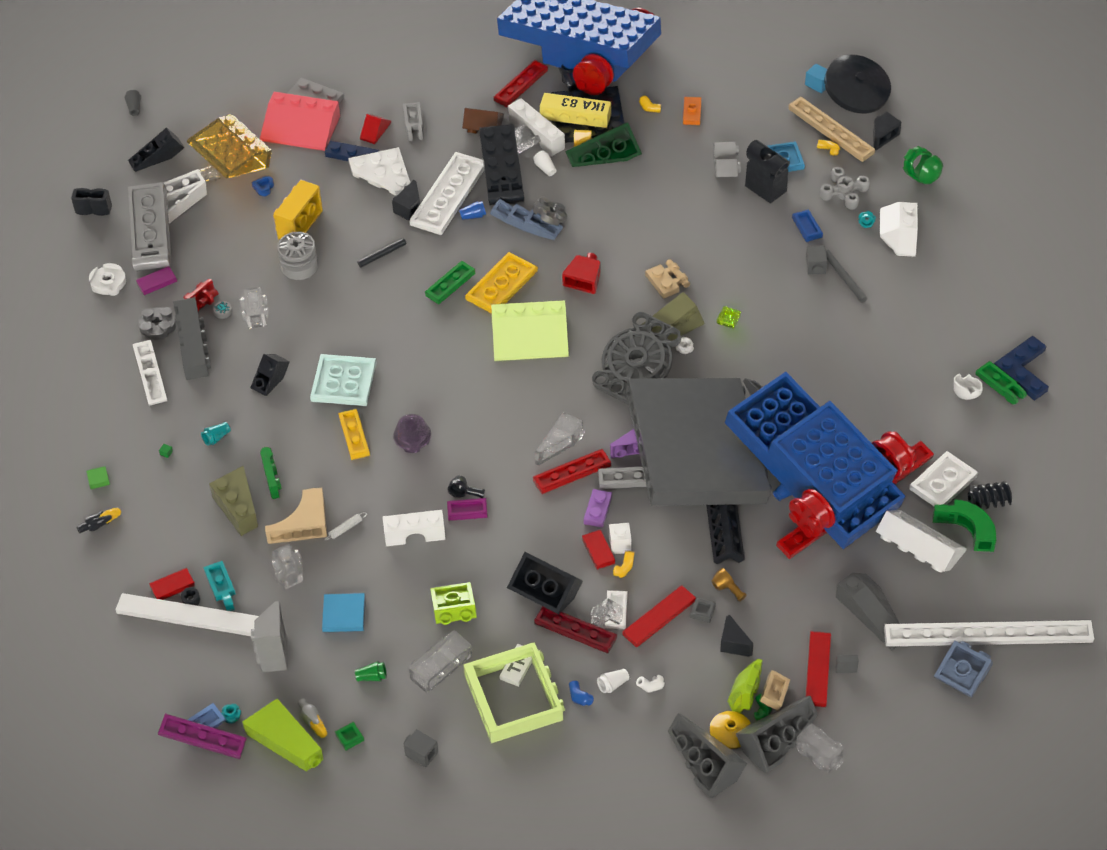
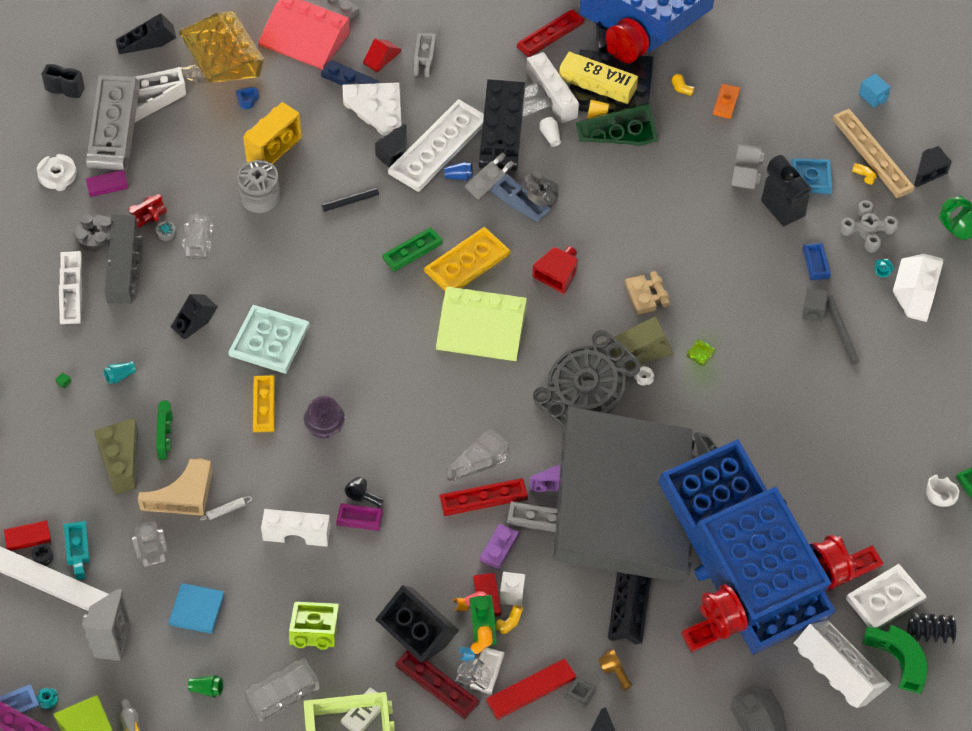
camera: 10 degrees right, 5 degrees up
reddish brown slope [462,108,504,134] -> none
black dish [824,55,891,114] -> none
none -> torso [453,591,497,662]
none -> light grey hinge [465,153,514,200]

